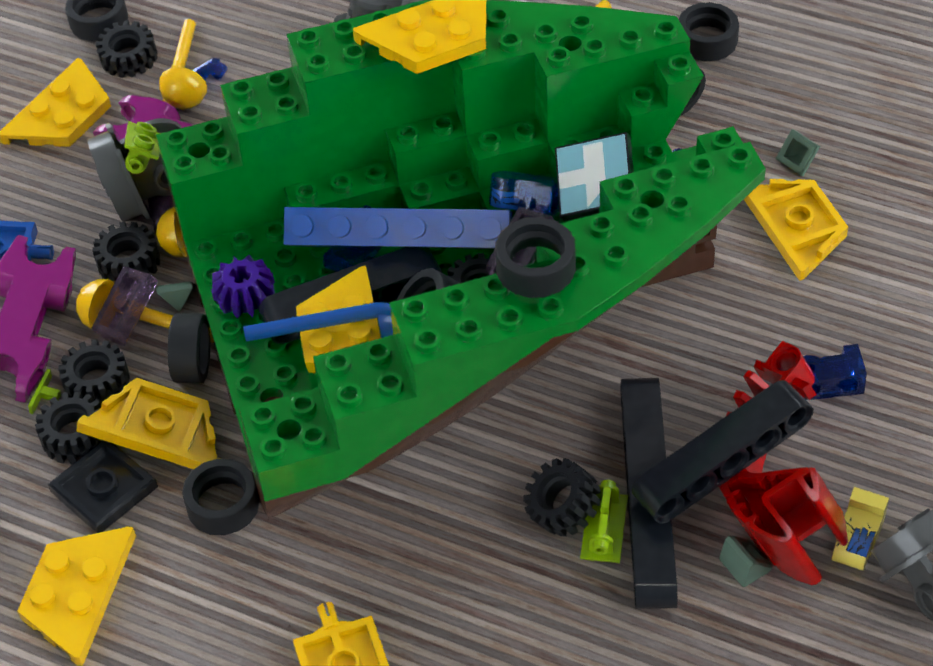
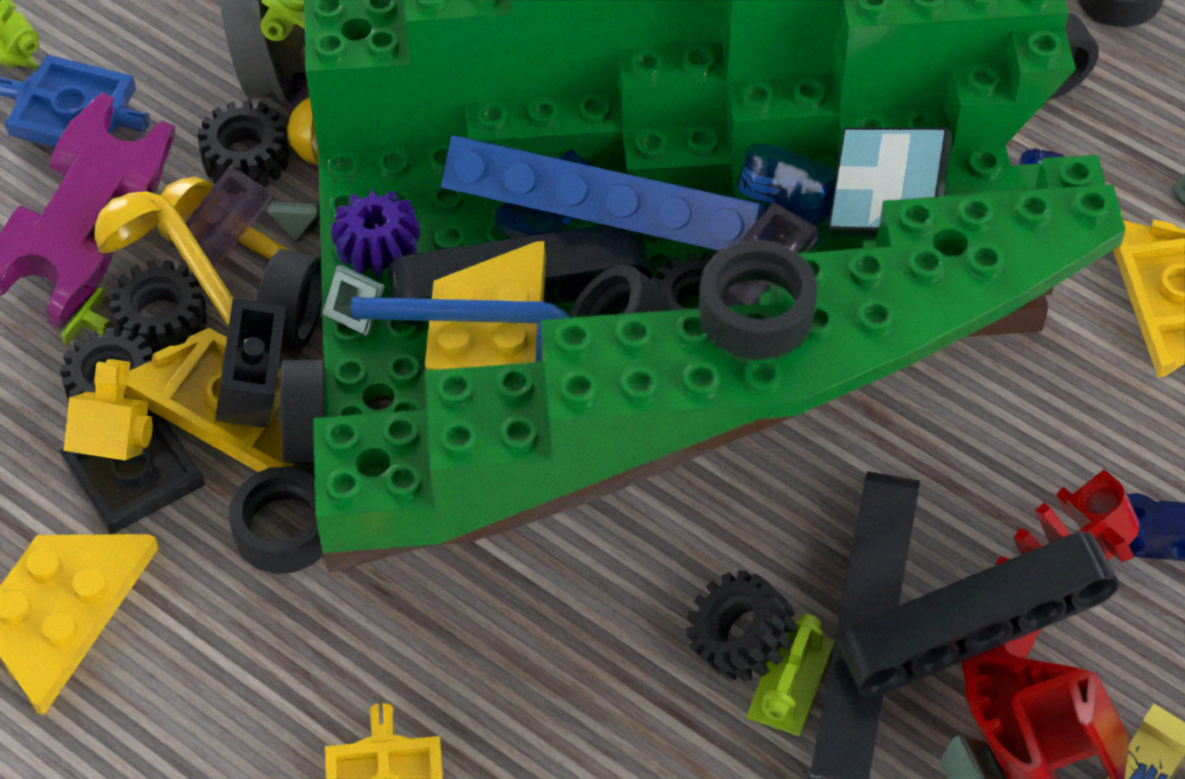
camera: 10 degrees right, 5 degrees up
none -> yellow brick [63,359,153,461]
none -> yellow piece [94,191,233,326]
none -> black brick [215,298,286,429]
none -> black tyre [281,360,325,462]
none -> sand green slope [323,265,385,335]

